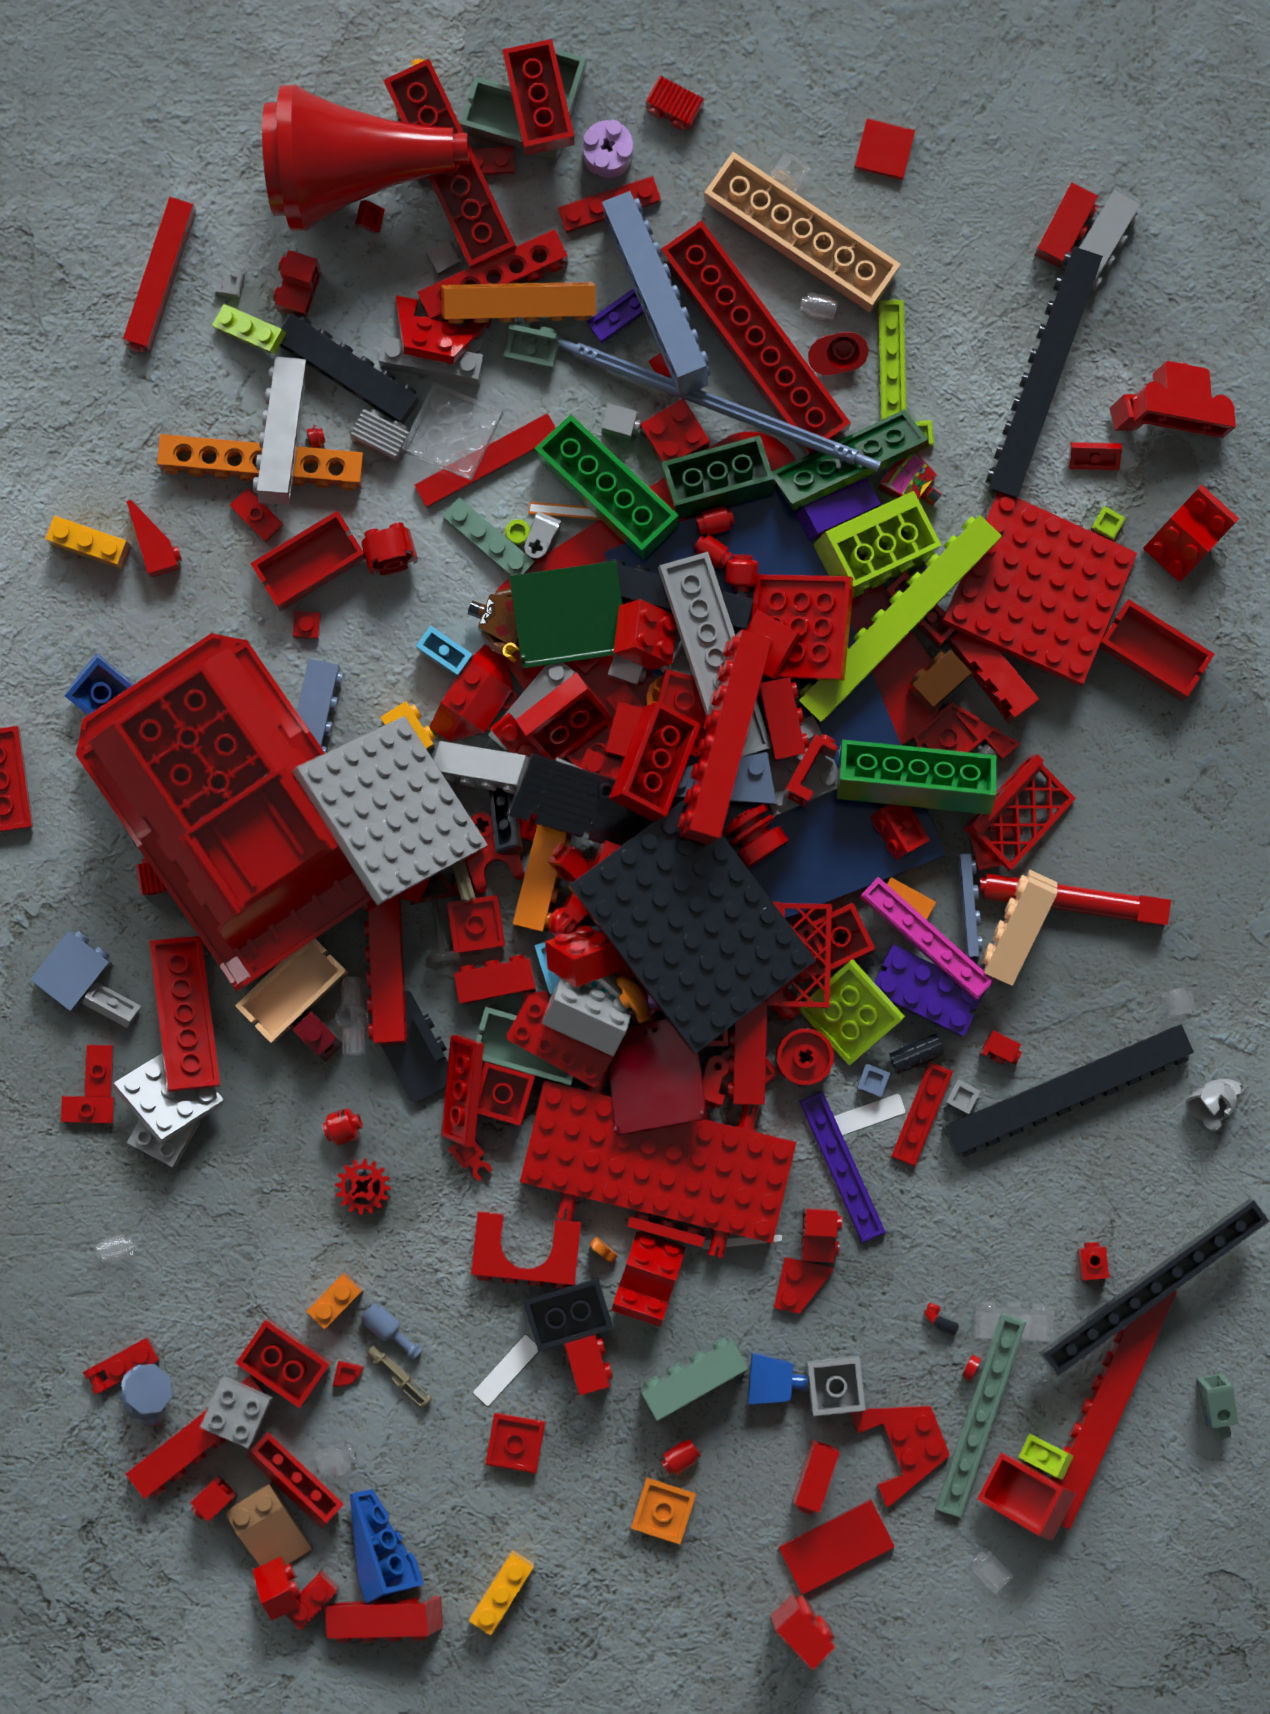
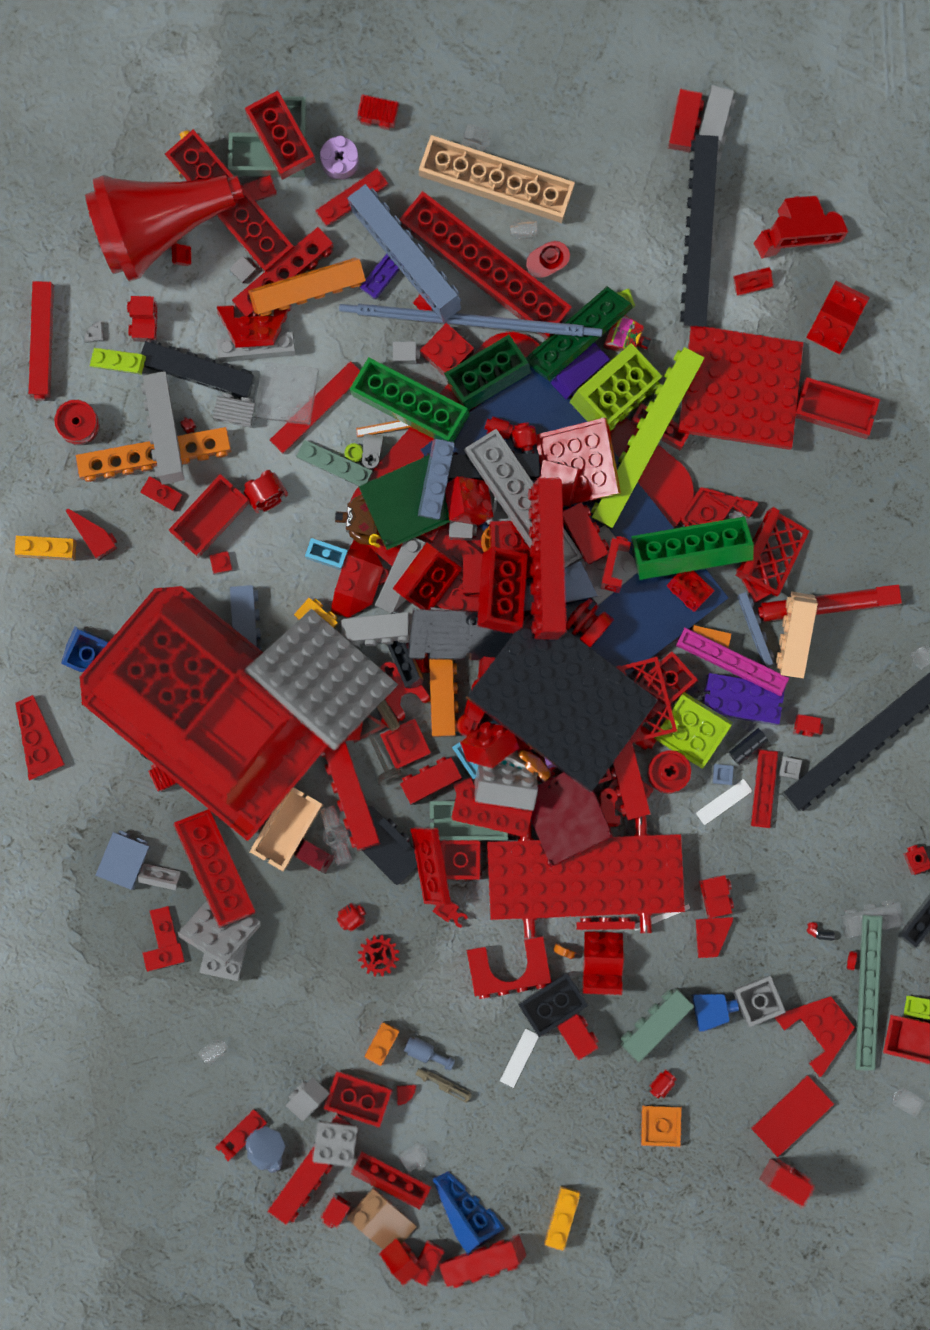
camera: 15 degrees left, 0 degrees up
red plate [485,1412,546,1474] -> none
red plate [490,712,544,757] -> none
sand green bracket [504,322,561,369] -> none
red brick [547,843,594,882] -> none
red brick [695,505,734,536] -> none
red brick [792,1439,840,1515] -> none
dark purple tile [799,1091,886,1243] -> none
red tile [854,118,915,180] -> none
lime tile [878,300,906,420] -> none
reddish brown brick [908,650,972,714] -> none
red wedge [948,632,1039,724] -> none
lime tile [1091,506,1126,541] -> none
none -> red wheel [54,400,100,445]
none -> light grey brick [286,1077,329,1122]
none -> sand blue brick [417,439,455,520]

